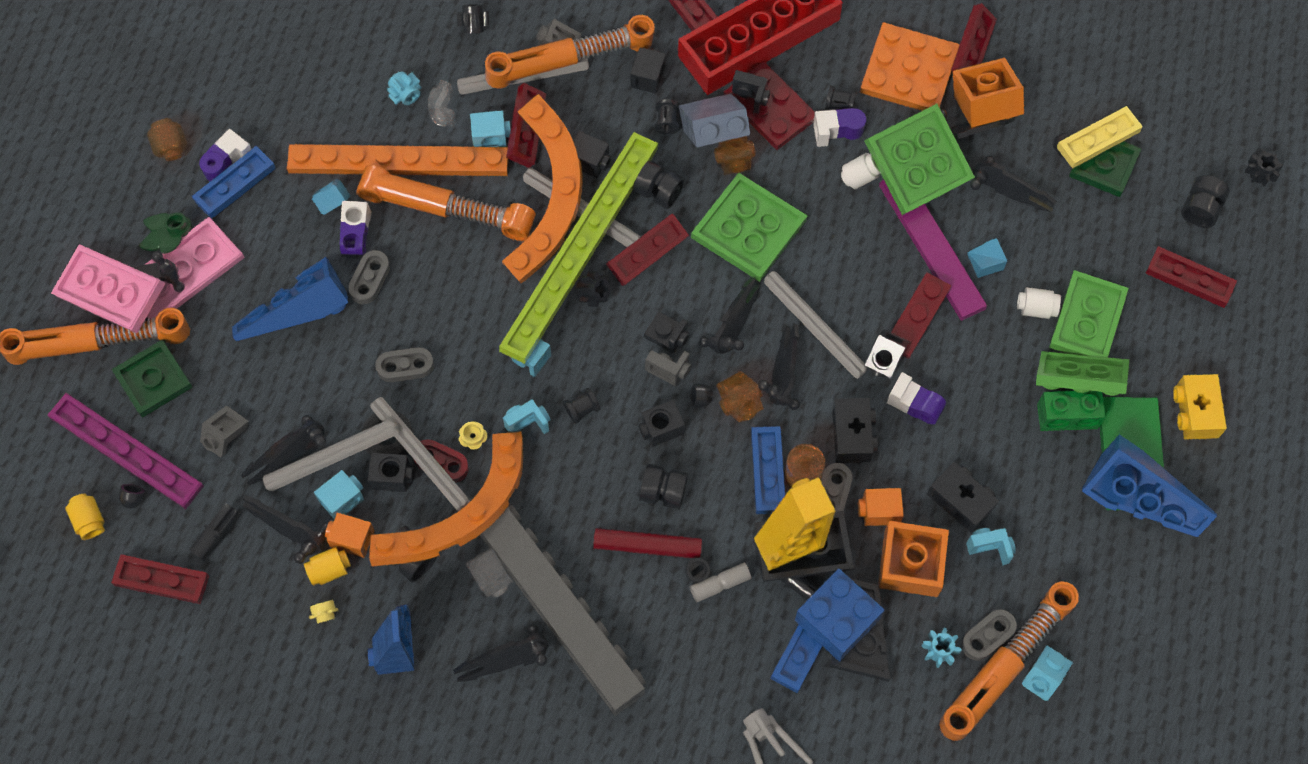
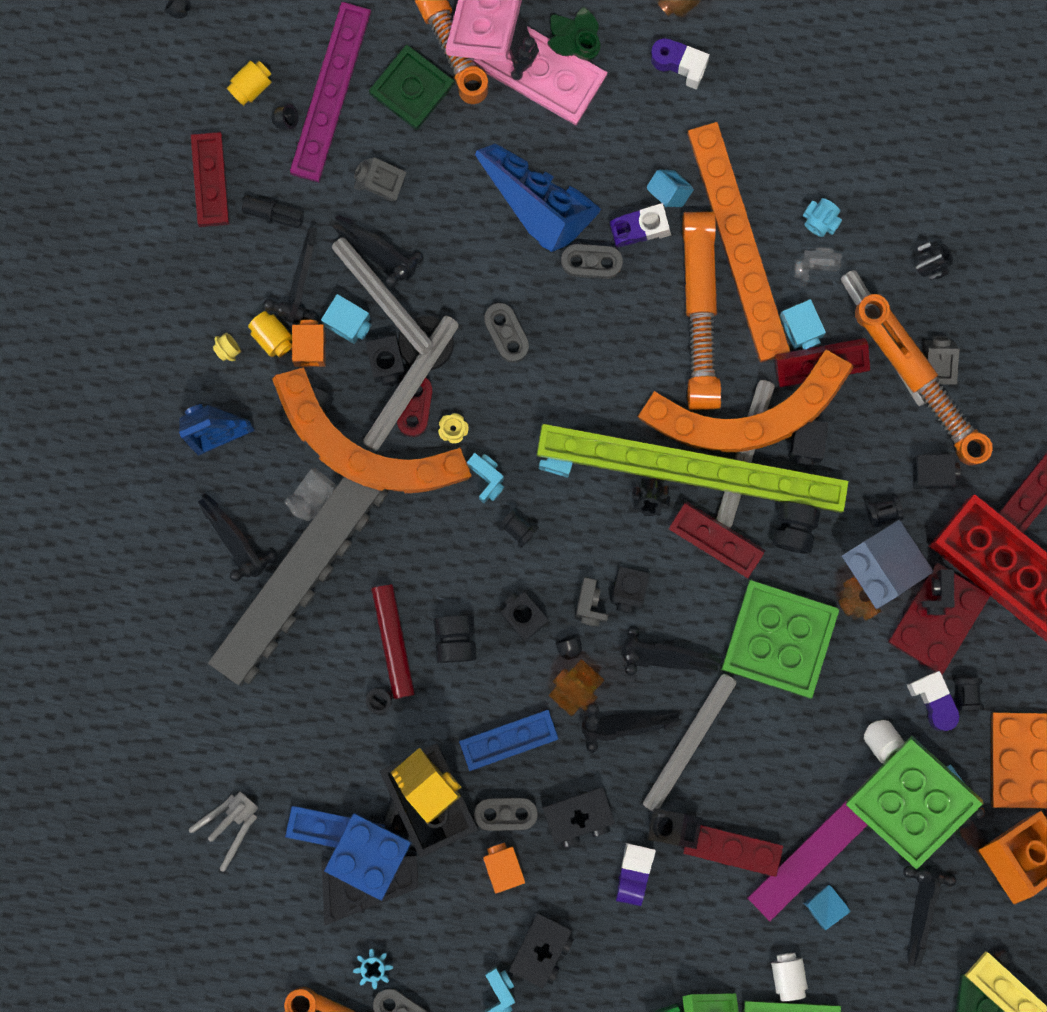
camera: 70 degrees right, 15 degrees up
blue plate [192,146,276,219] -> none
light grey piece [689,563,751,603] -> none
clear orange wheel [784,444,825,489] -> none
orange brick [878,521,949,597] -> none

